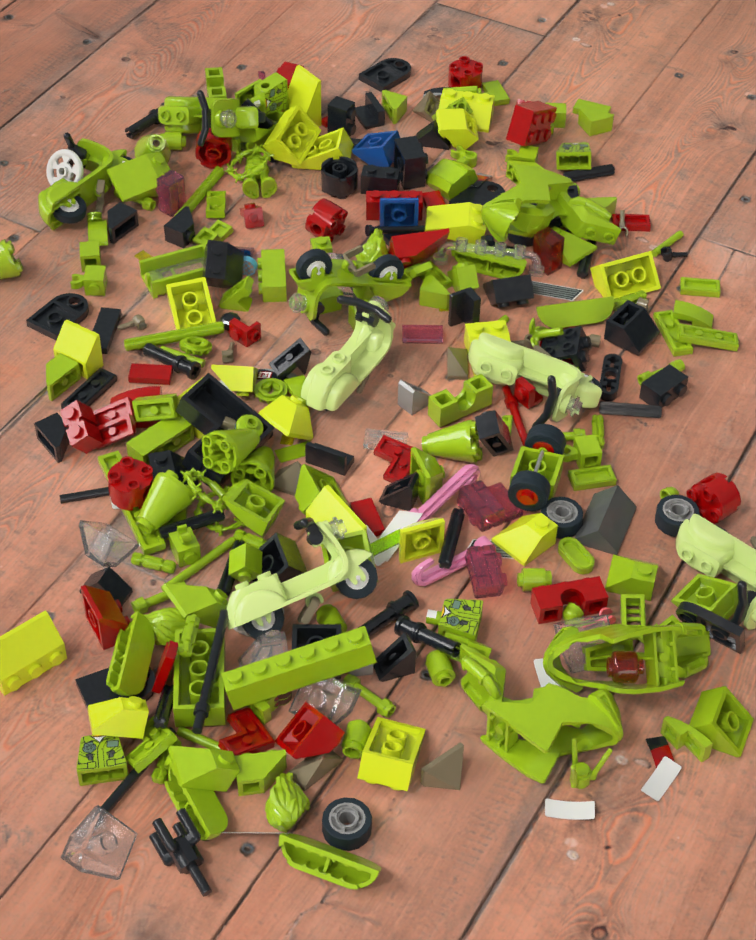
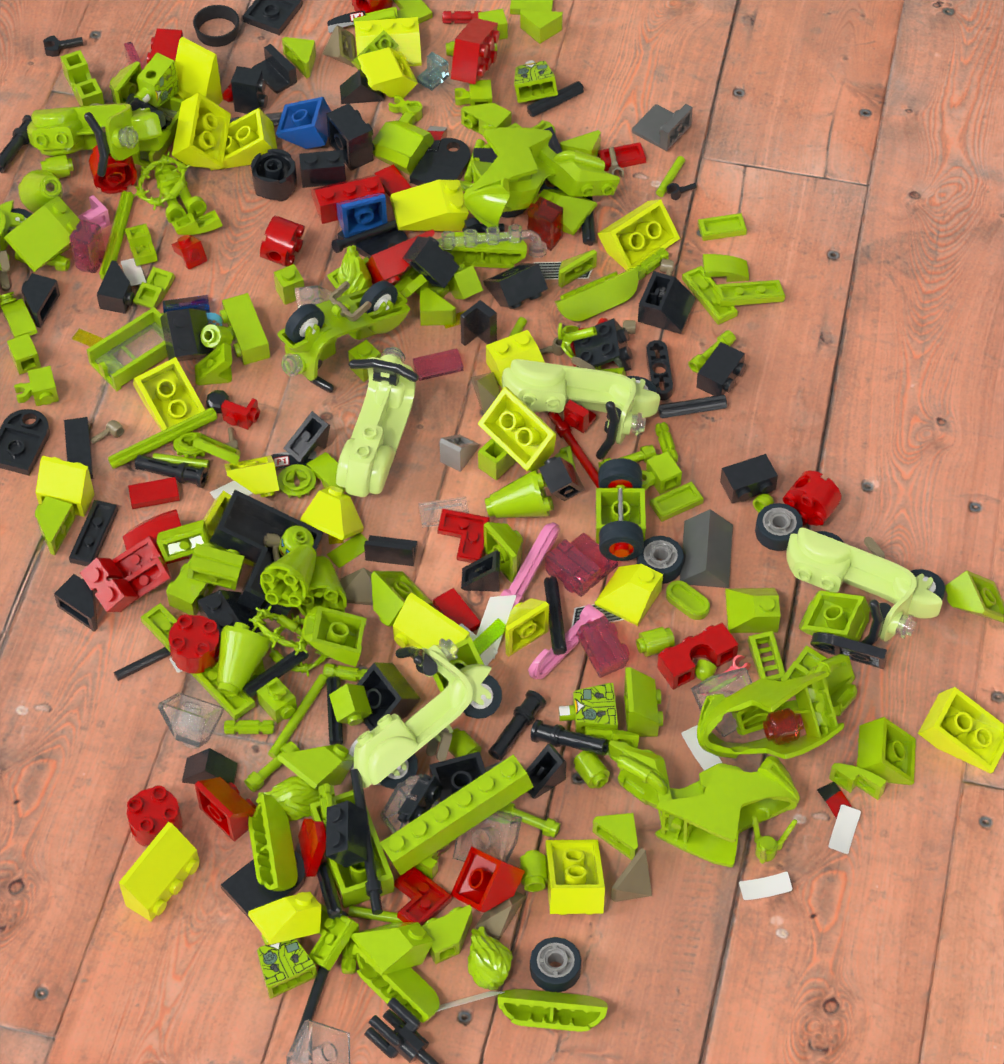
camera: 15 degrees left, 10 degrees up
none -> black bar [43,36,84,57]
none -> bright pink panel [78,195,111,235]
none -> white sticker [121,258,146,286]
none -> red brick [126,785,183,847]
none -> lime slope [171,210,223,235]
none -> lime brick [187,543,245,590]
none -> lime tile [192,432,241,465]
none -> black tyre [193,5,239,47]
none -> lime brick [200,324,233,349]
none -> black brick [326,801,367,868]
none -> black hinge [397,774,443,824]
none -> black brick [403,236,460,288]
none -> clear light blue panel [417,52,449,91]
none -> neon yellow slope [478,387,557,471]
none -> lime slope [558,250,597,288]
none -> lime slope [592,813,638,860]
none -> lime slope [624,667,663,737]
none -> dark grey bracket [632,104,693,151]
none -> black brick [720,454,778,504]

